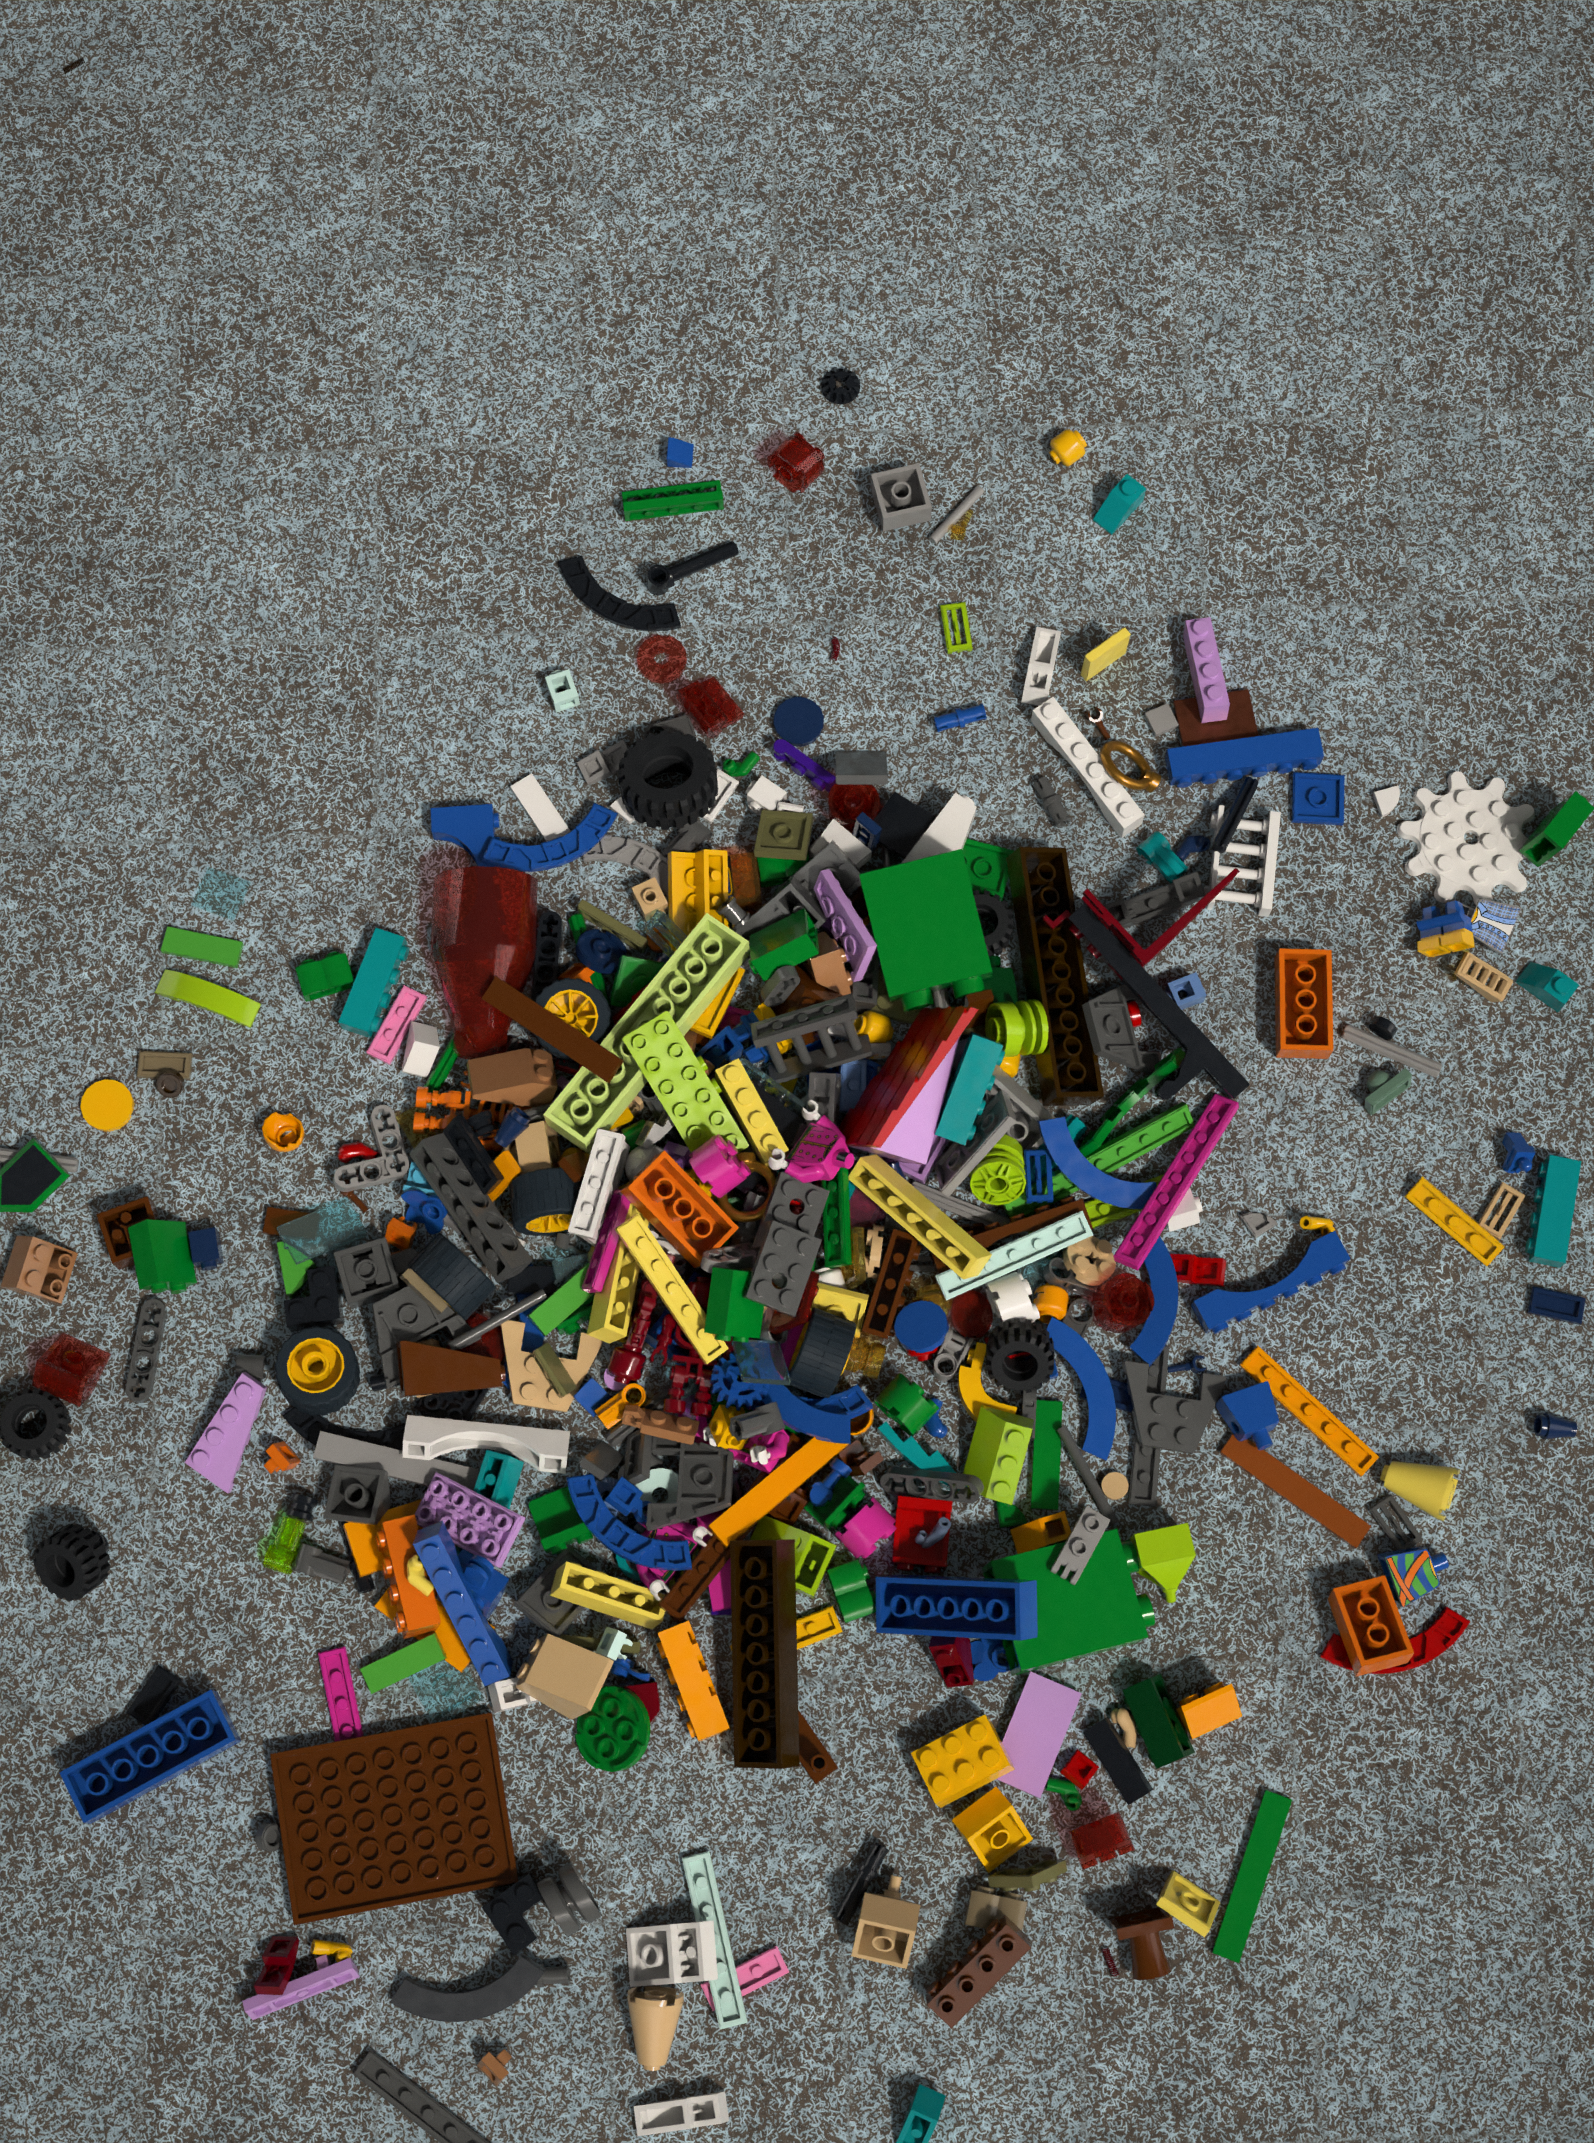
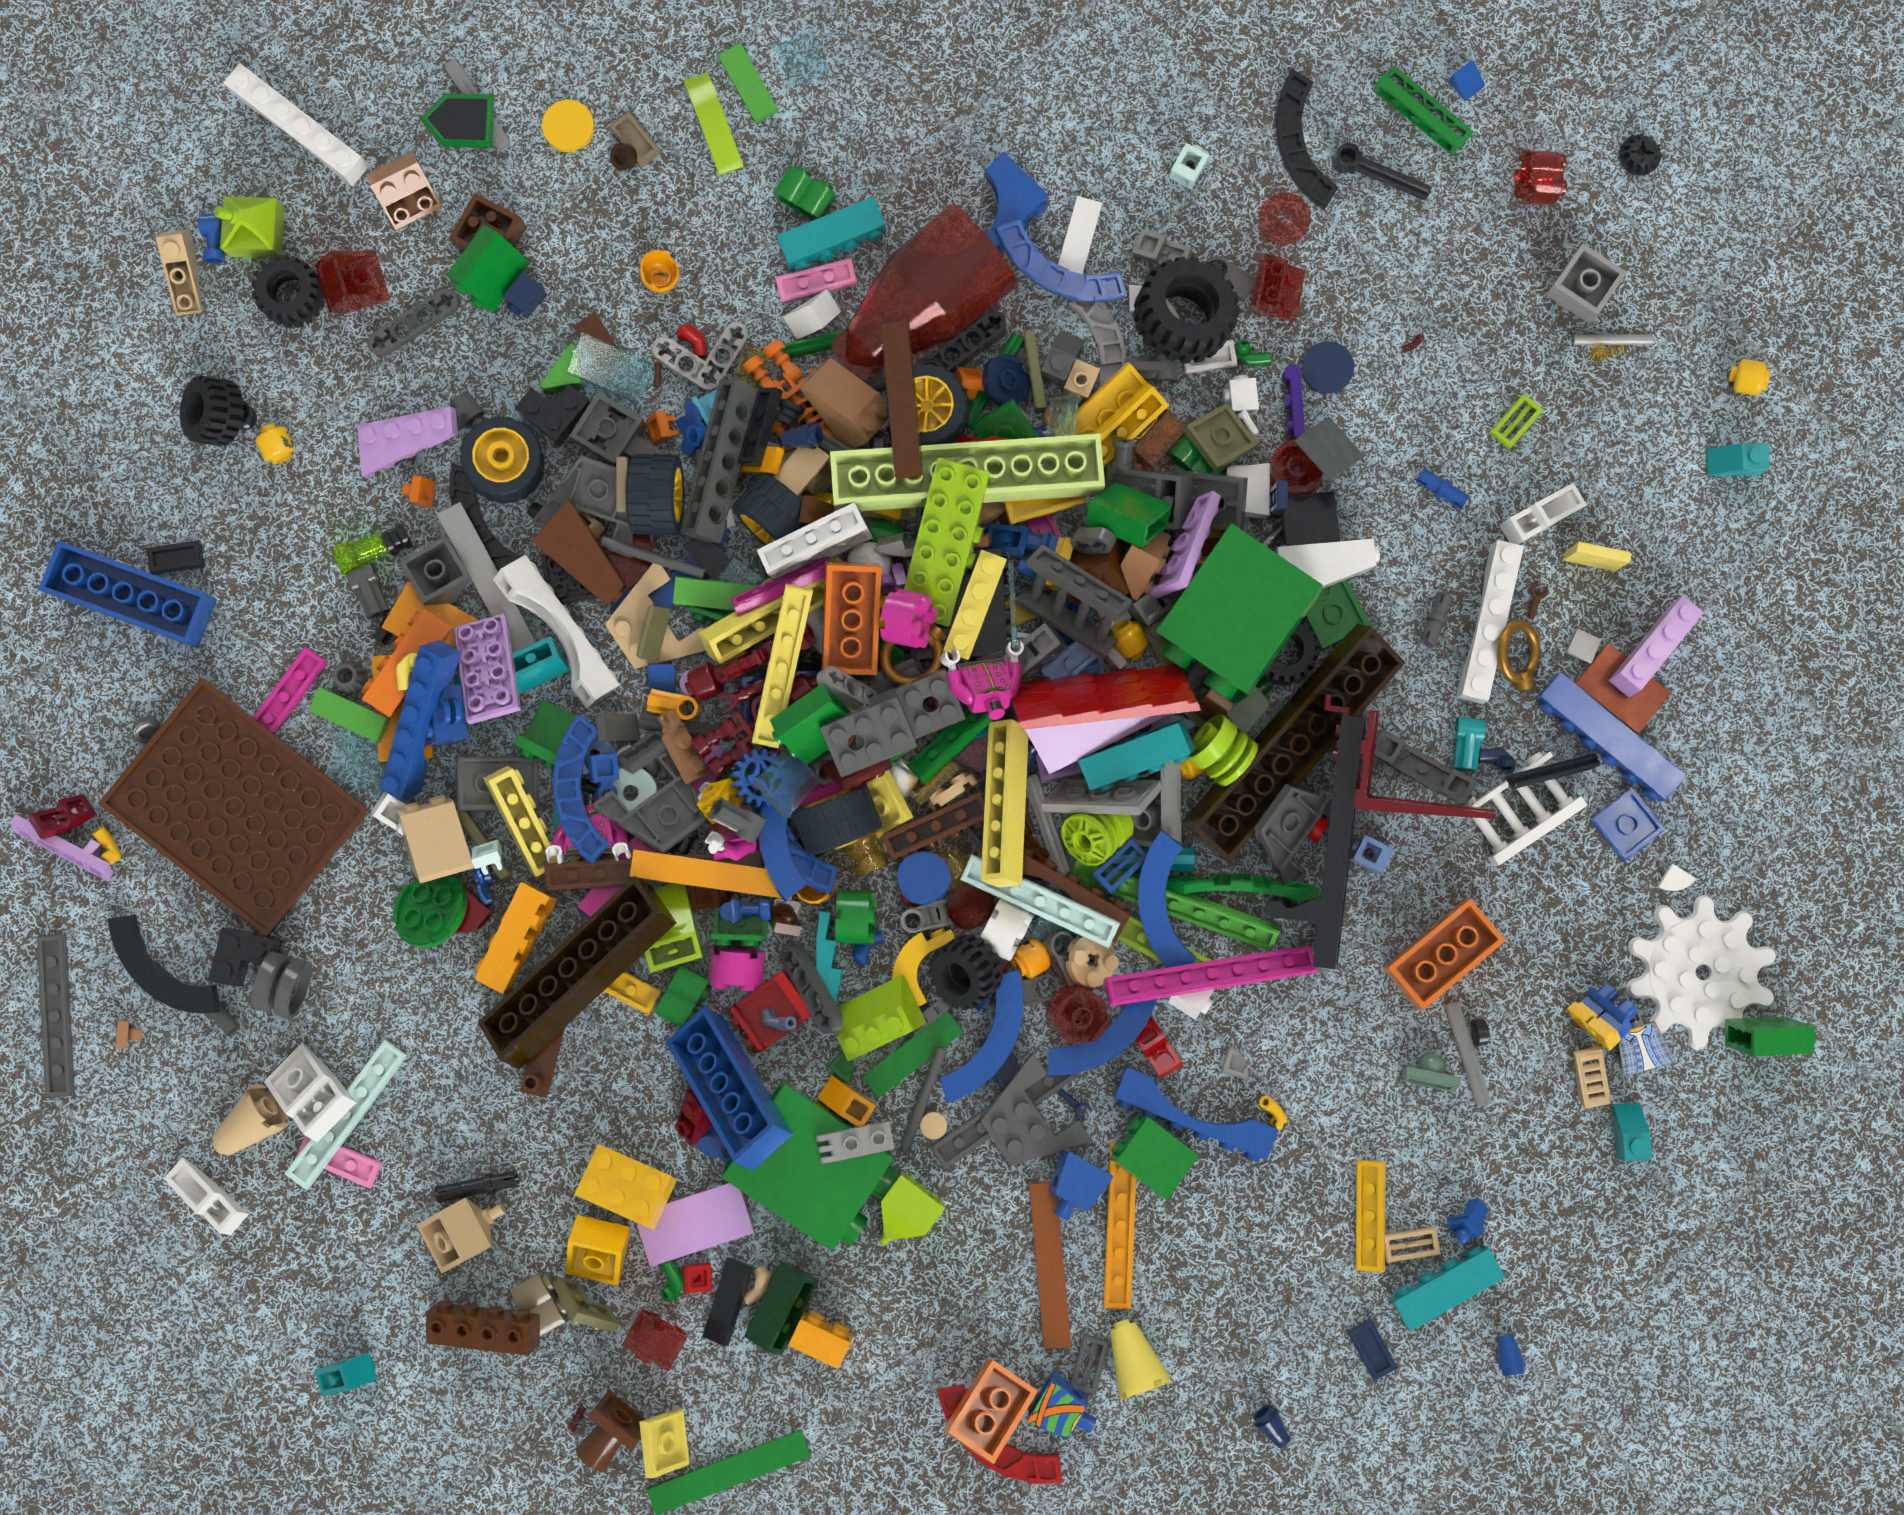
camera: 50 degrees right, 10 degrees up
none -> yellow head [255,423,296,465]
none -> dark grey piece [332,659,369,696]
none -> dark grey slope [1041,330,1085,388]
none -> green brick [1110,1115,1199,1200]

